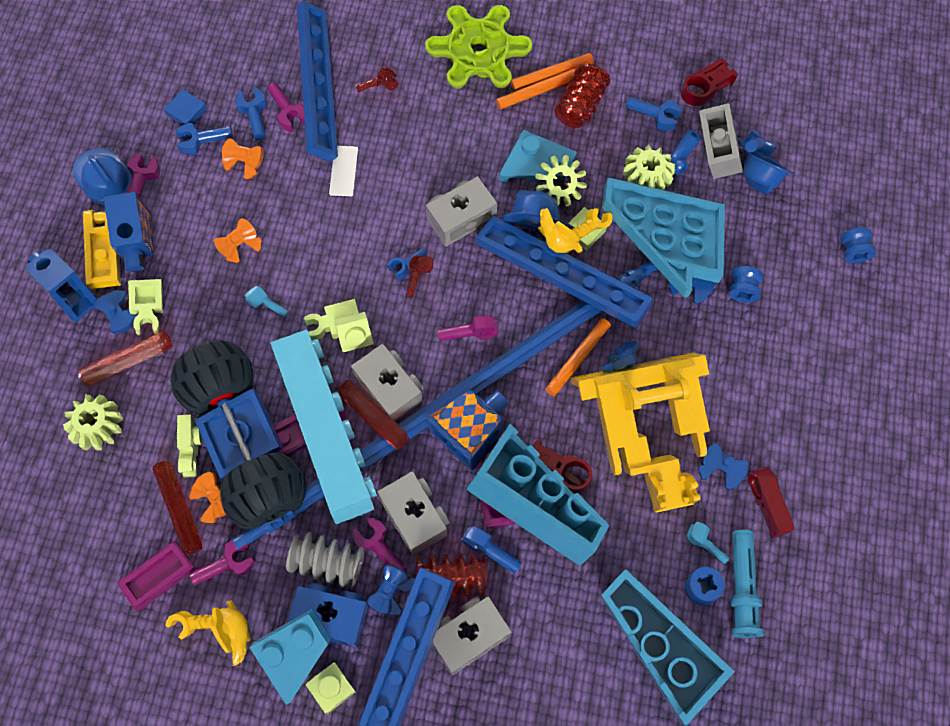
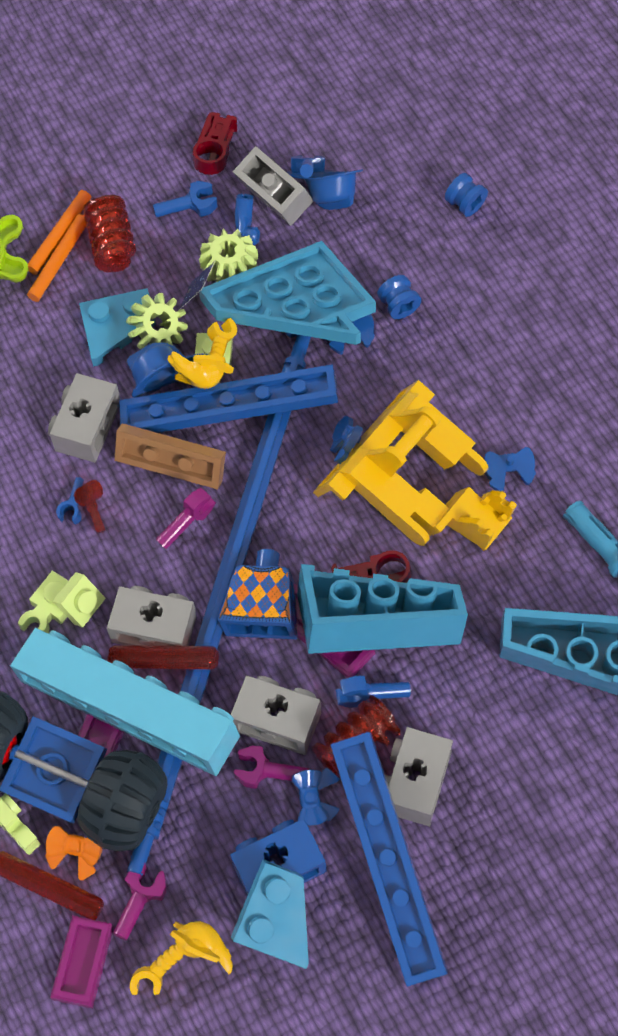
camera: 35 degrees left, 5 degrees down
light grey piece [286,532,364,588] -> none
yellowish green plate [305,662,356,714] -> none
orange bar [545,318,611,397] -> none
blue wheel [685,566,725,606] -> none
dark azure hand [687,522,729,564] -> none
dark red piece [748,467,794,538] -> none
none -> medium nougat plate [114,423,226,489]
none -> dark blue sticker [179,261,215,310]

